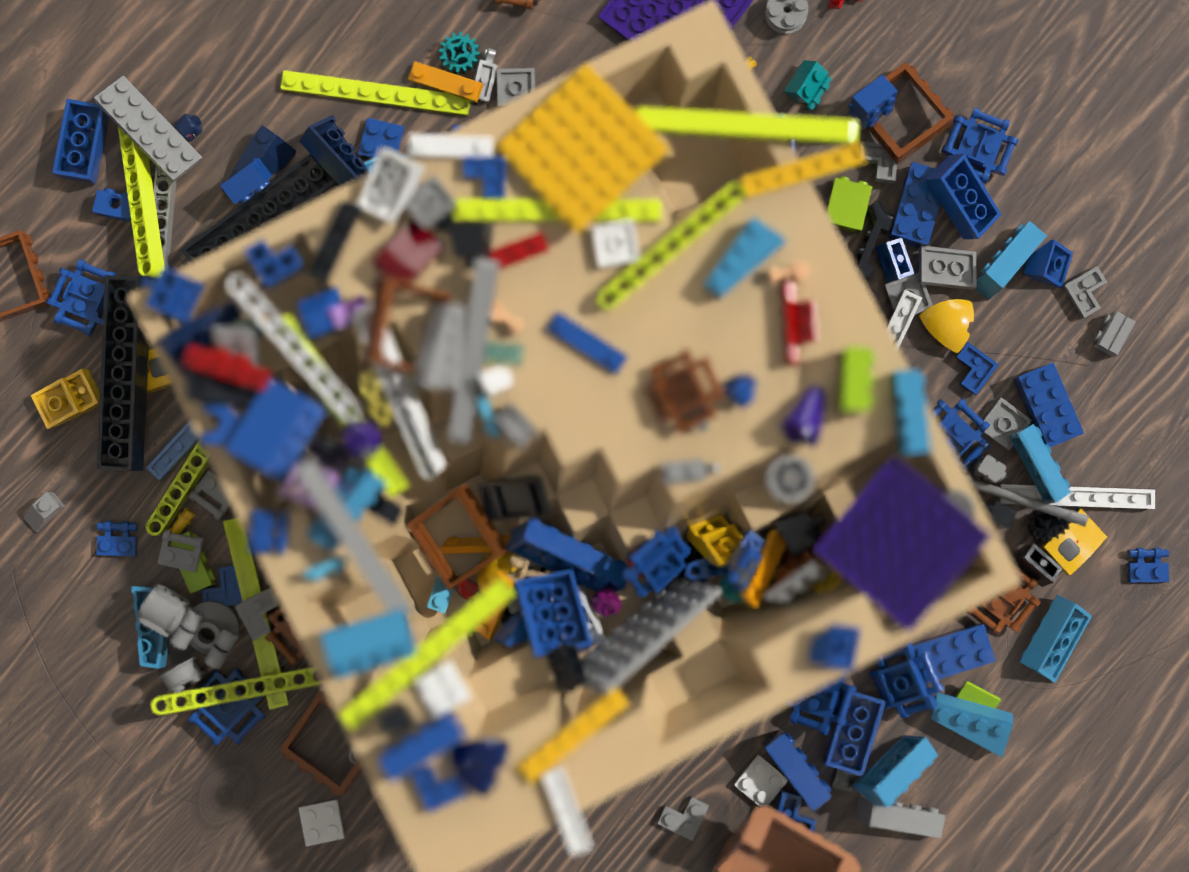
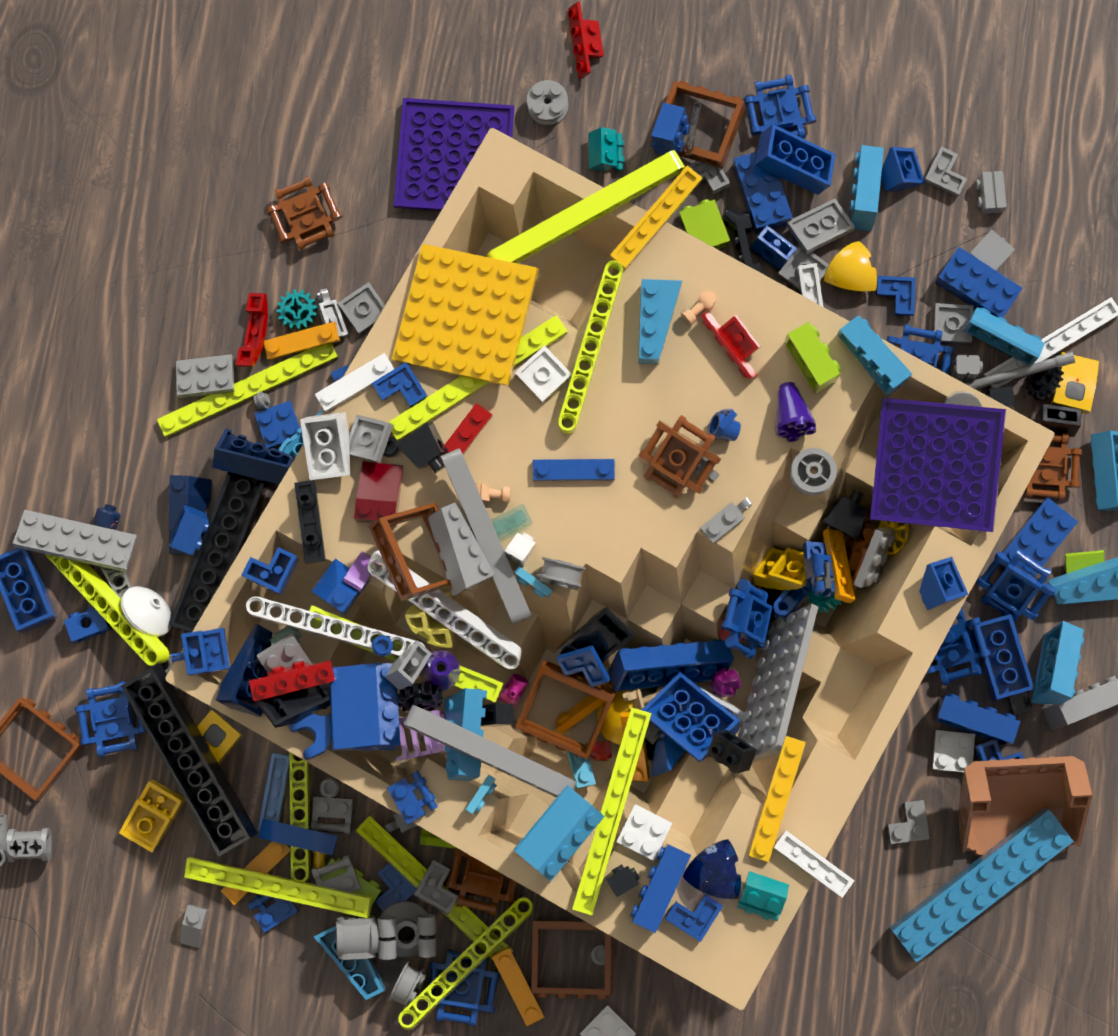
camera: 30 degrees left, 5 degrees down
none -> white dish [121,586,172,637]
none -> light grey plate [176,354,235,398]
none -> neon yellow plate [184,857,373,918]
none -> light orange plate [221,841,291,905]
none -> red slope [236,293,268,367]
none -> light grey plate [254,391,270,410]
none -> blue slope [258,819,338,856]
none -> blue plate [372,636,393,657]
none -> light grey slope [385,640,432,690]
none -> light orange plate [491,946,545,1026]
none -> dark pink piece [498,673,529,708]
none -> blue plate [556,645,610,687]
none -> light grey piece [685,102,701,155]
none -> teal brick [737,871,789,921]
none -> light grey piece [970,229,1015,270]

